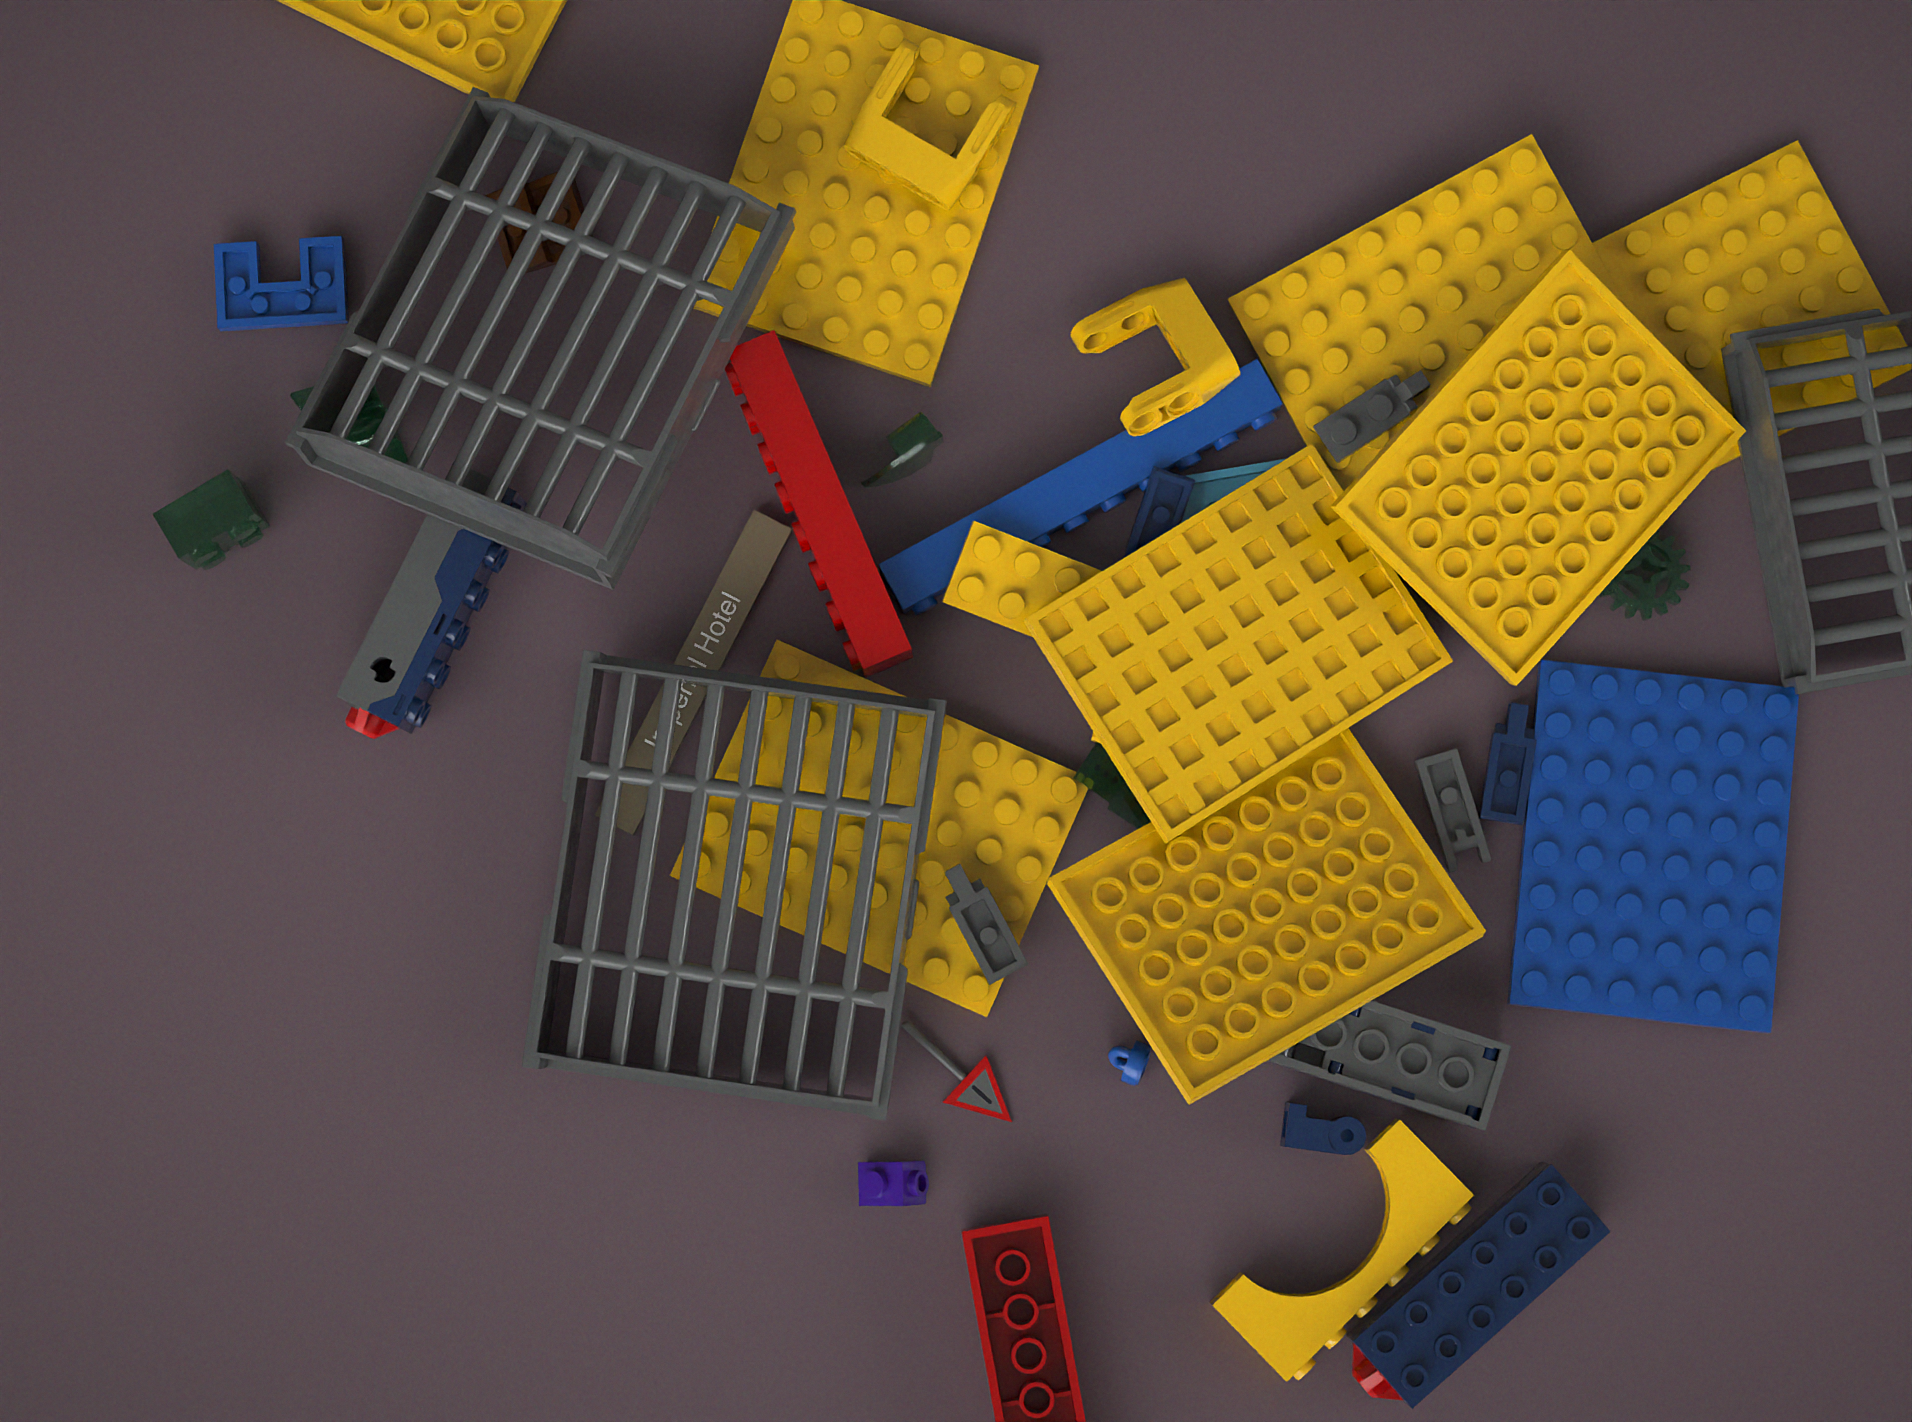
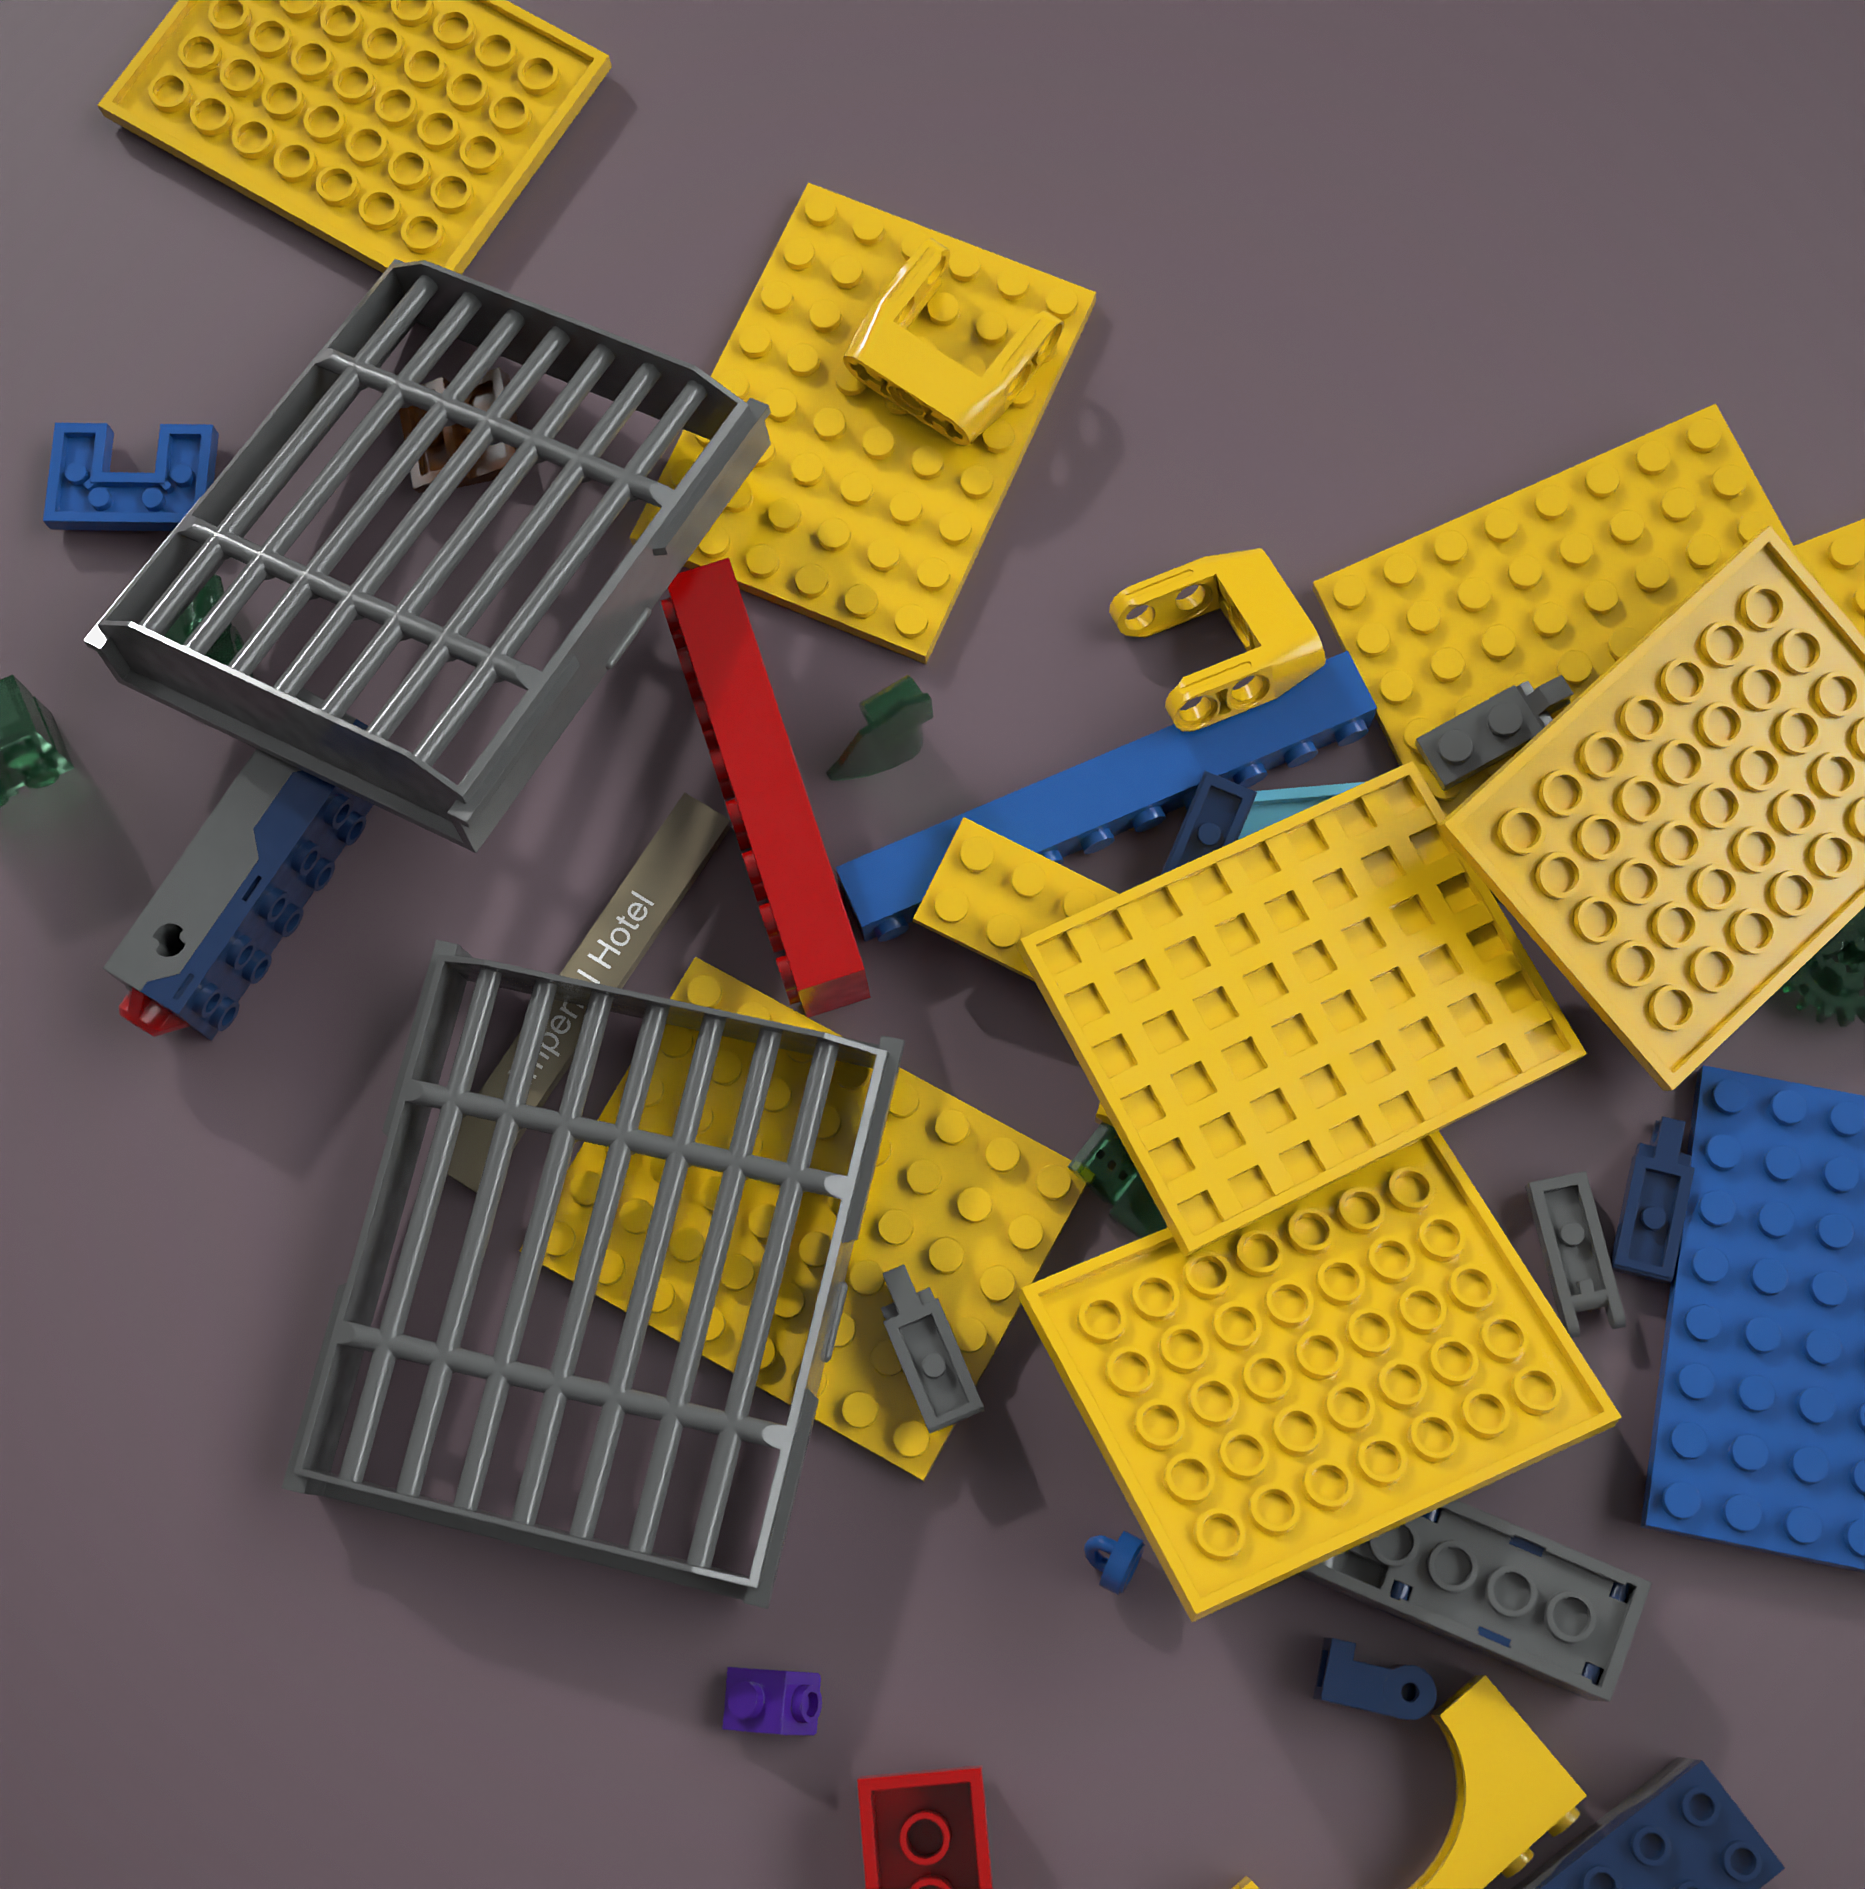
camera: 10 degrees right, 10 degrees down
piece [902,1021,1012,1122] -> none

